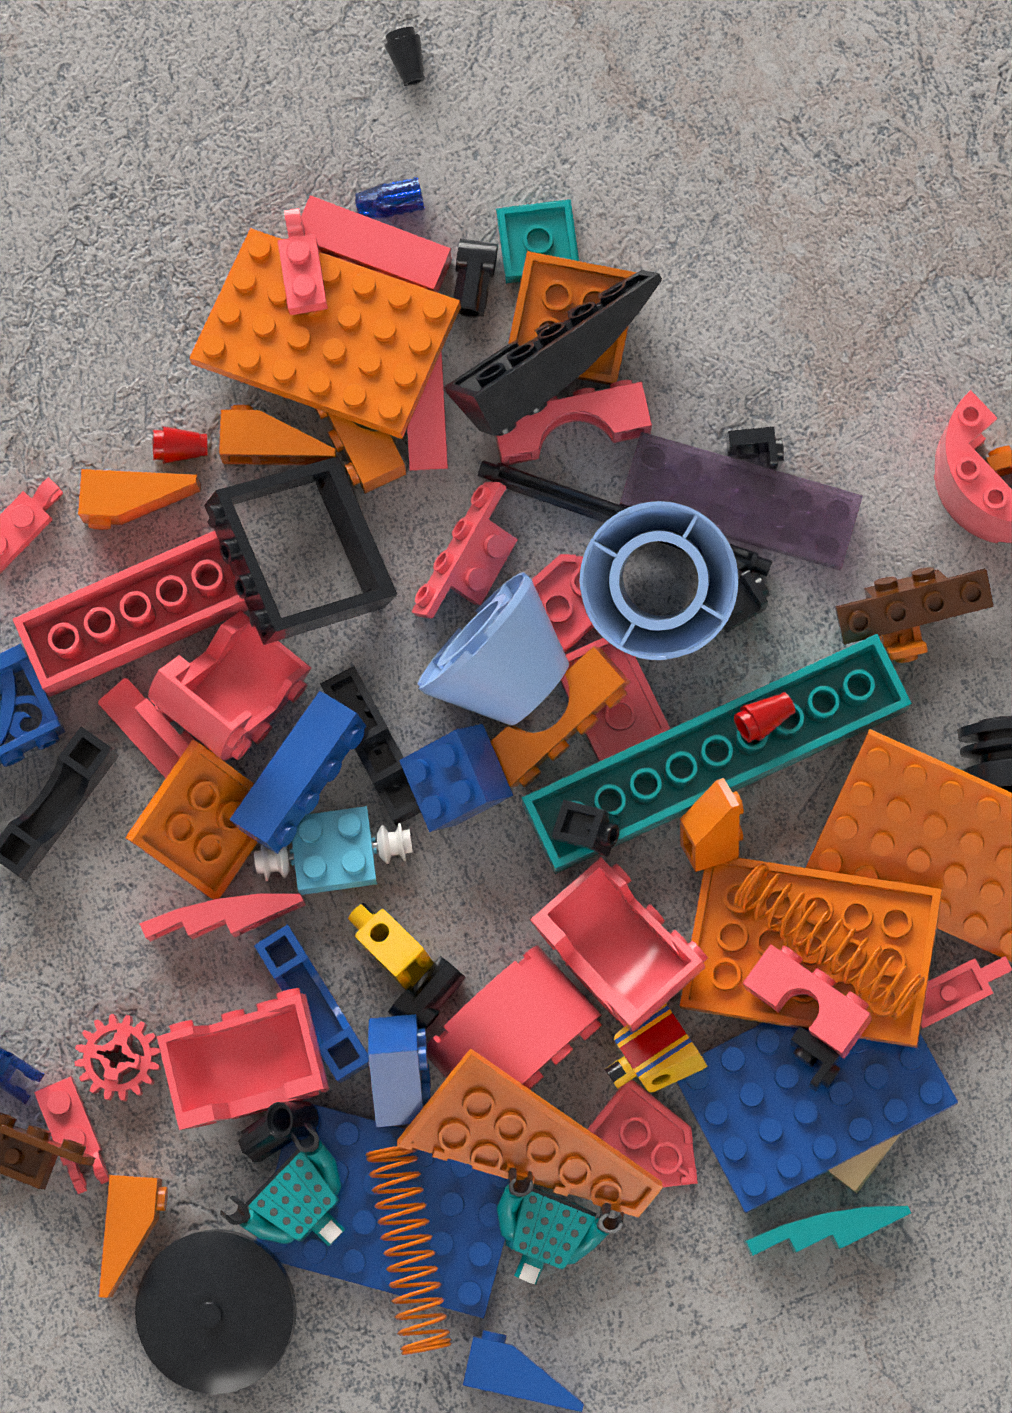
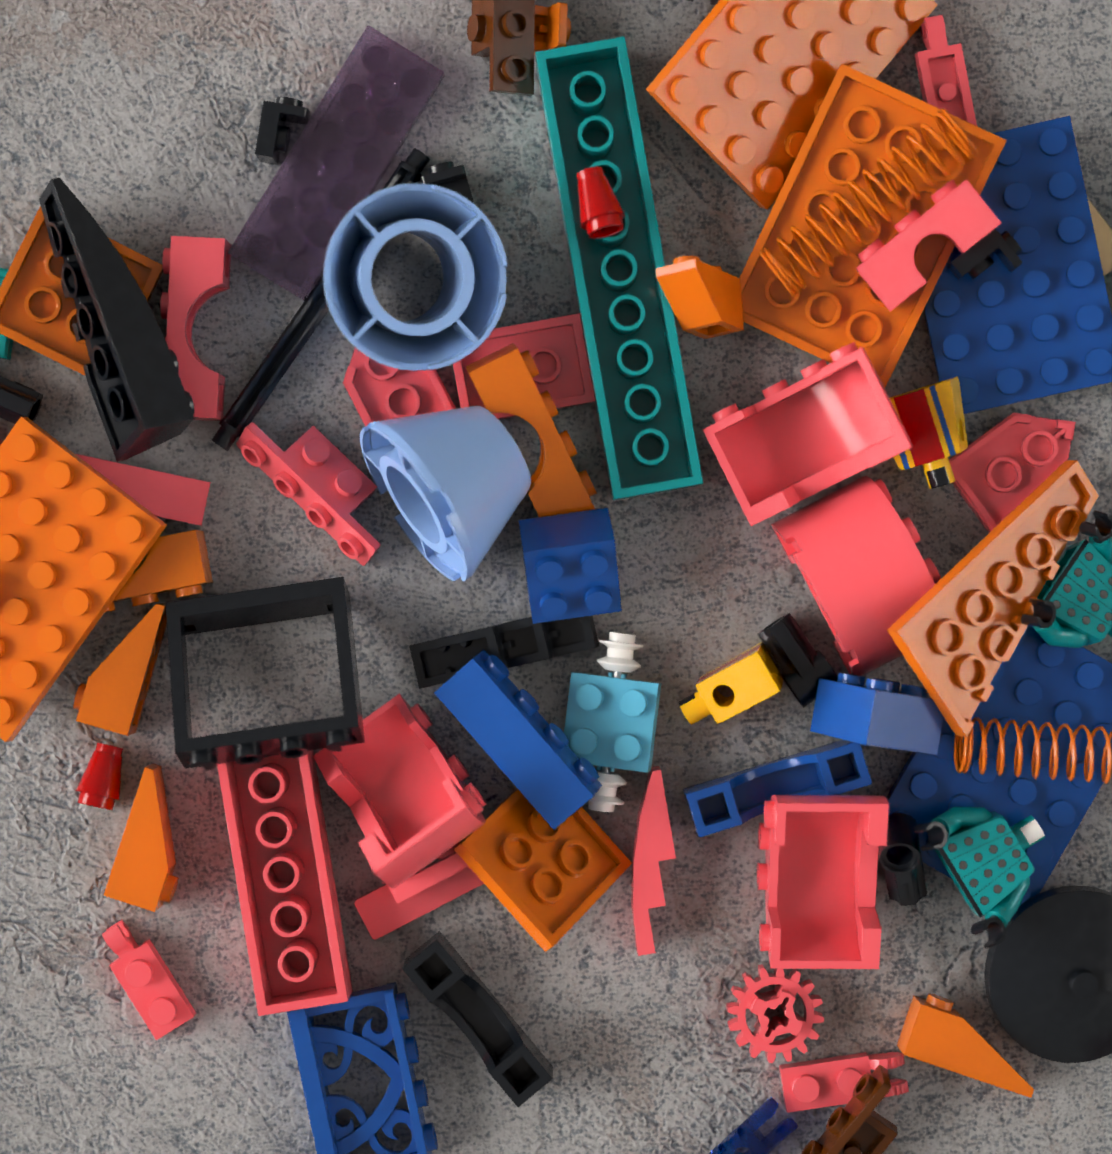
camera: 80 degrees left, 10 degrees up
black bracket [551,800,620,857] -> none

